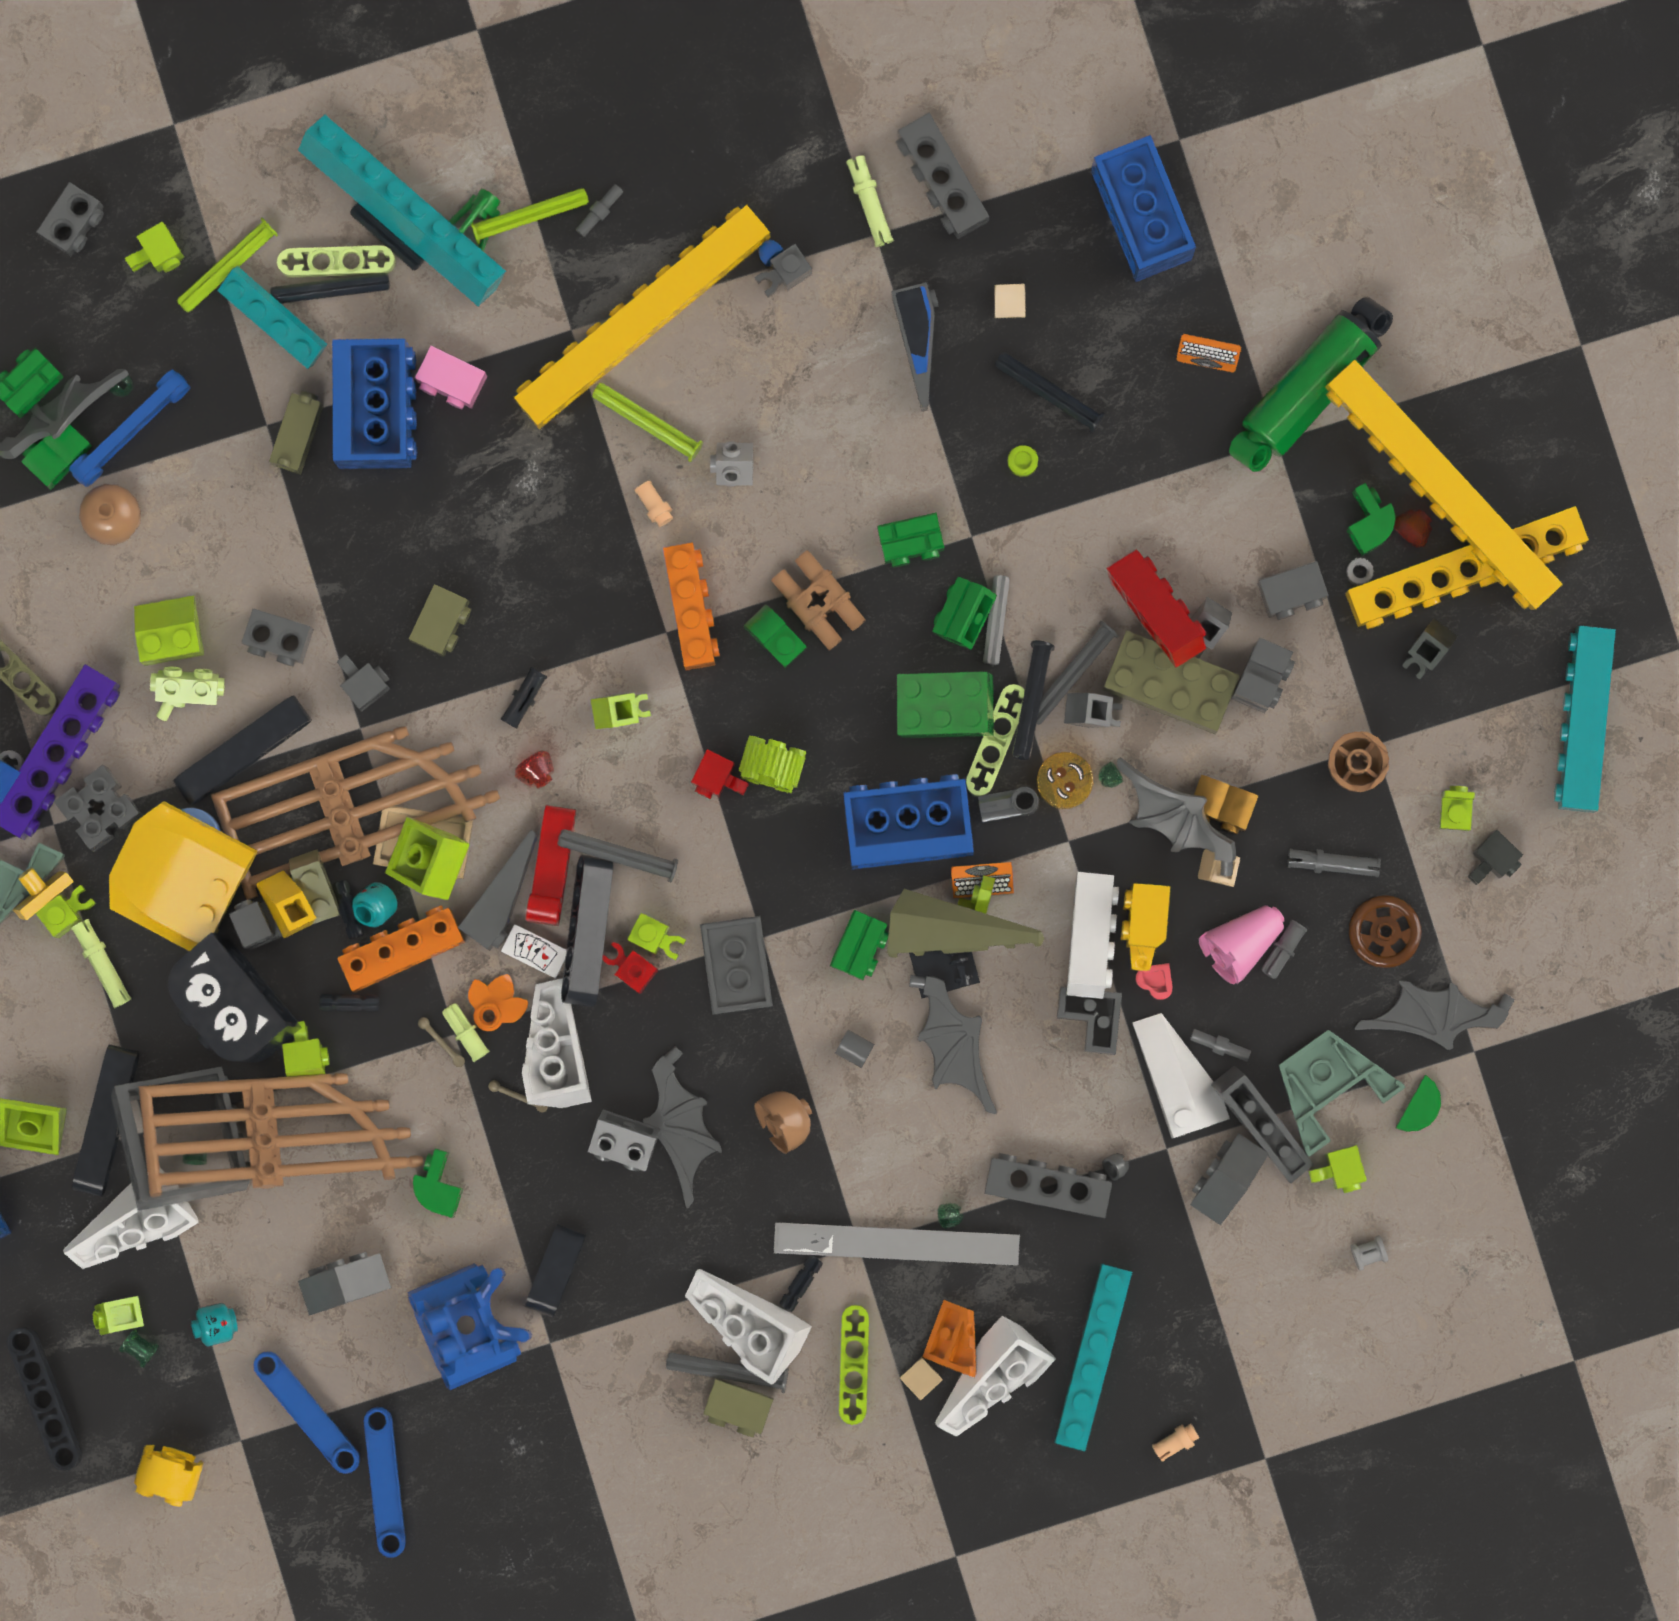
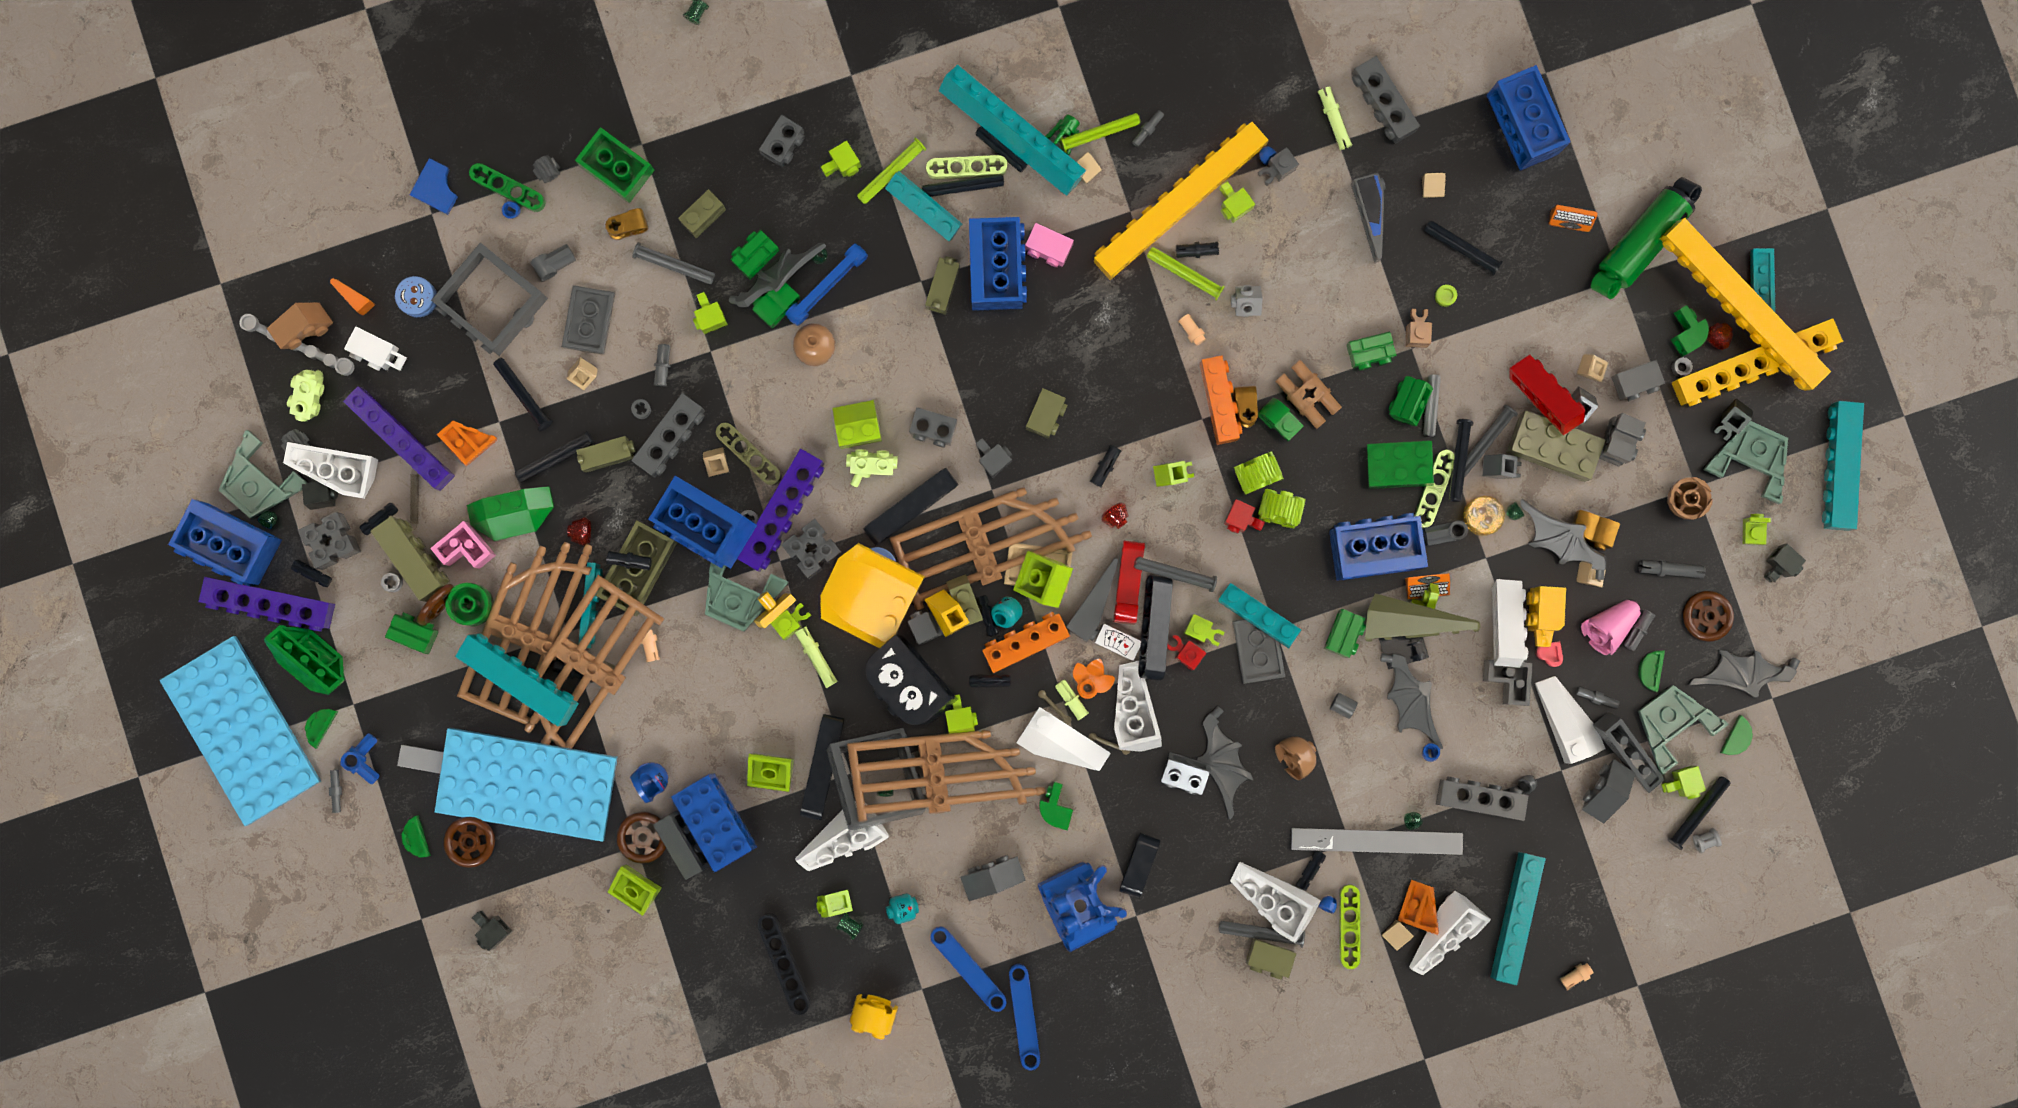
camera: 10 degrees left, 0 degrees up
none -> white wedge [1016,707,1111,771]
none -> tan slope [1077,152,1102,184]
none -> black pin [1176,241,1219,258]
none -> teal plate [1218,583,1302,648]
none -> lime brick [1219,181,1255,223]
none -> pearl gold piece [1234,386,1258,428]
none -> lime brick [1234,451,1284,495]
none -> blue hinge [1318,896,1337,914]
none -> medium nougat brick [1406,309,1432,348]
none -> blue hinge [1422,743,1440,762]
none -> tan slope [1577,354,1608,382]
none -> green tile [1639,651,1665,692]
none -> black axle [1667,776,1731,850]
none -> sand green wing [1703,421,1788,504]
none -> teal plate [1750,248,1775,312]

